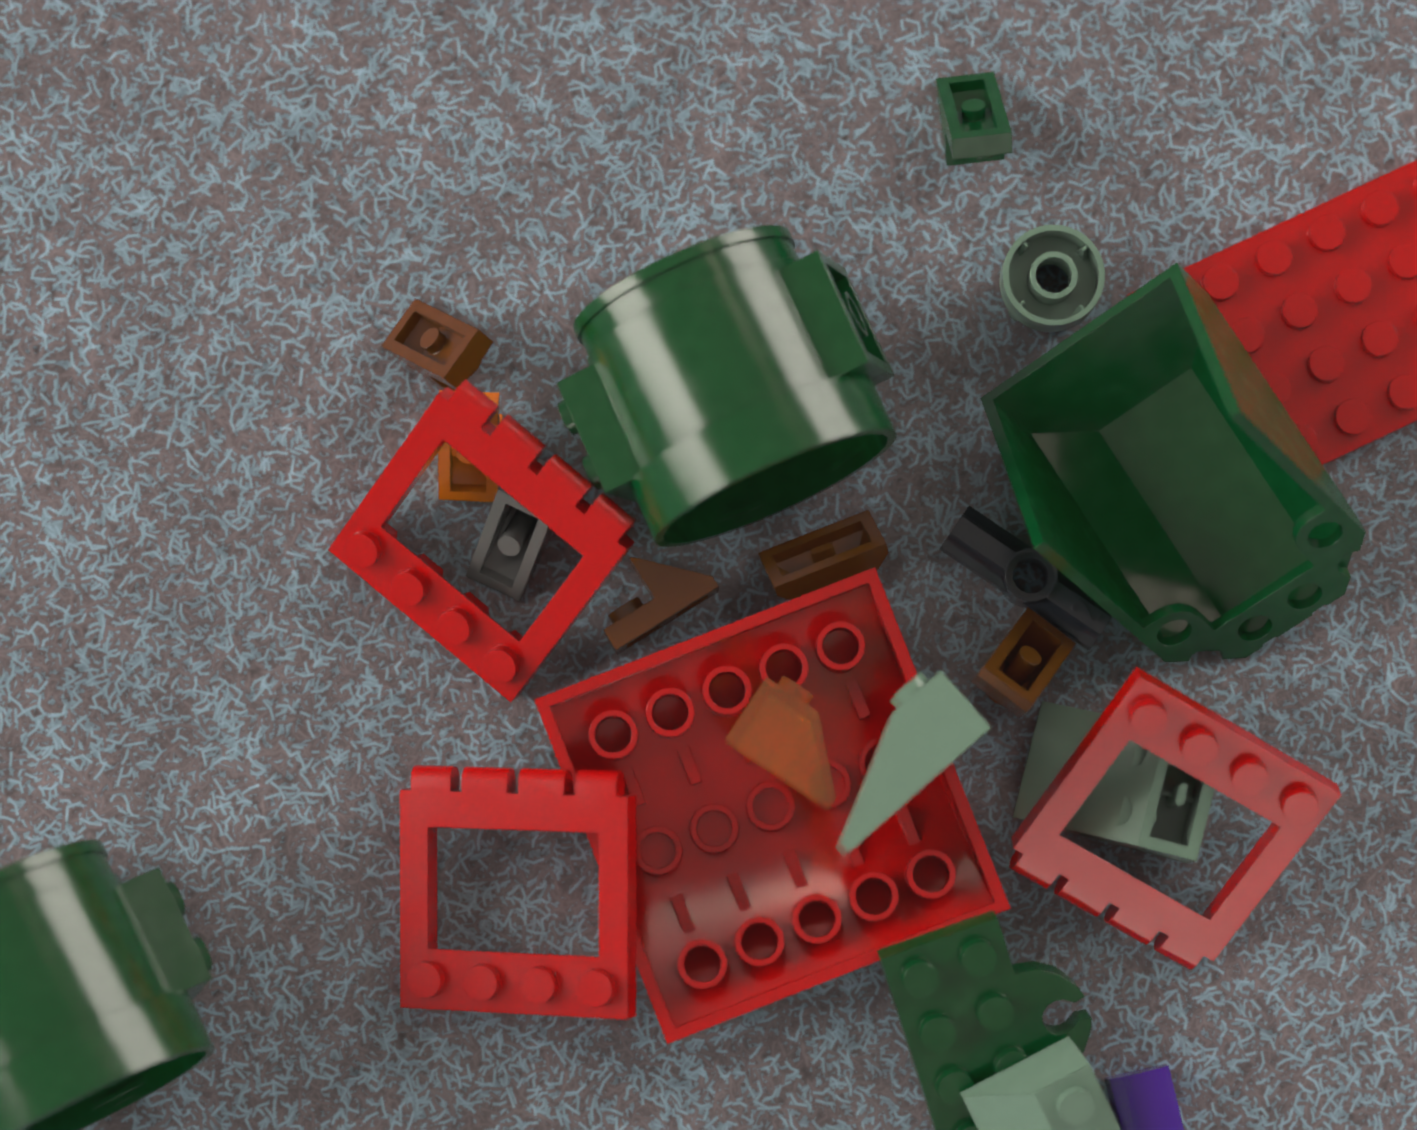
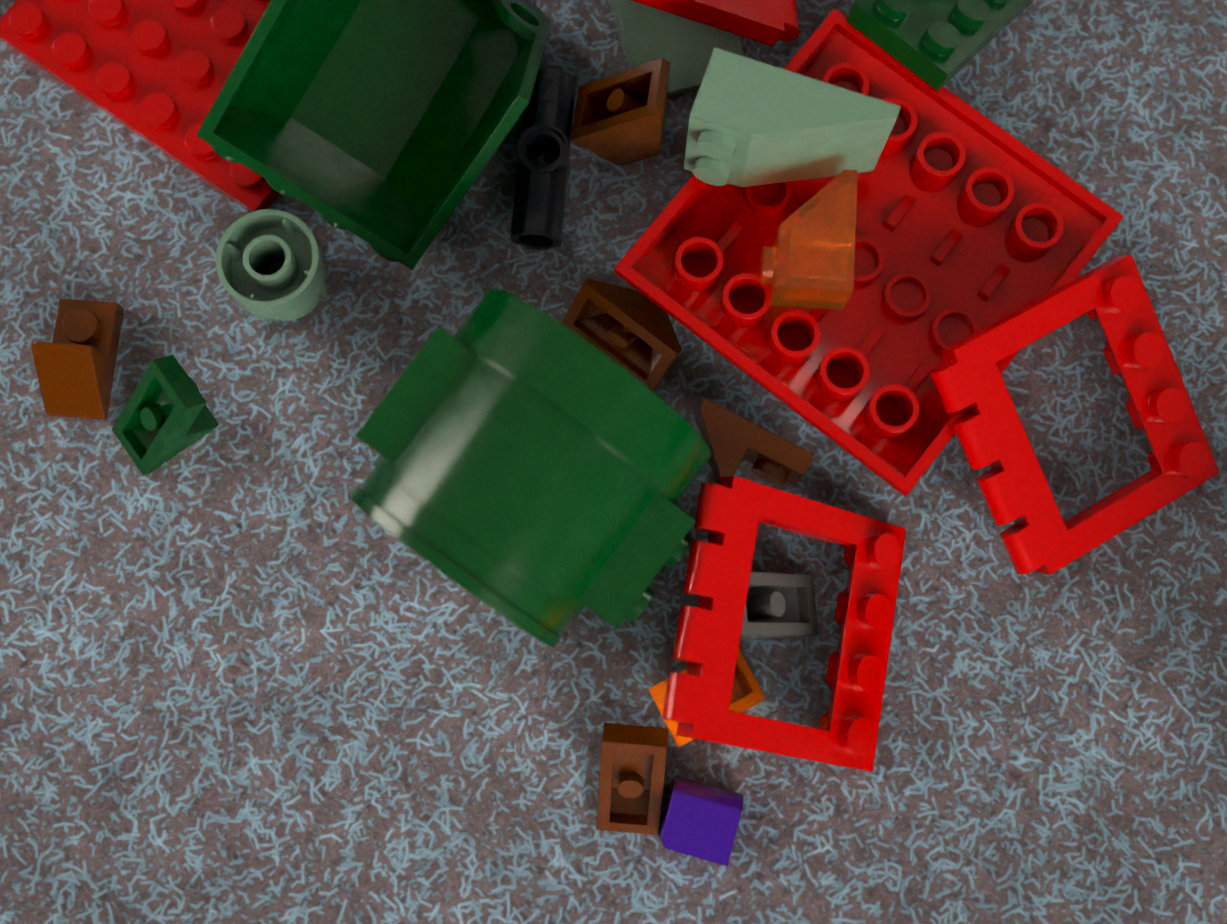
camera: 115 degrees left, 5 degrees down
none -> reddish brown slope [32,298,124,420]
none -> dark purple piece [659,775,743,867]

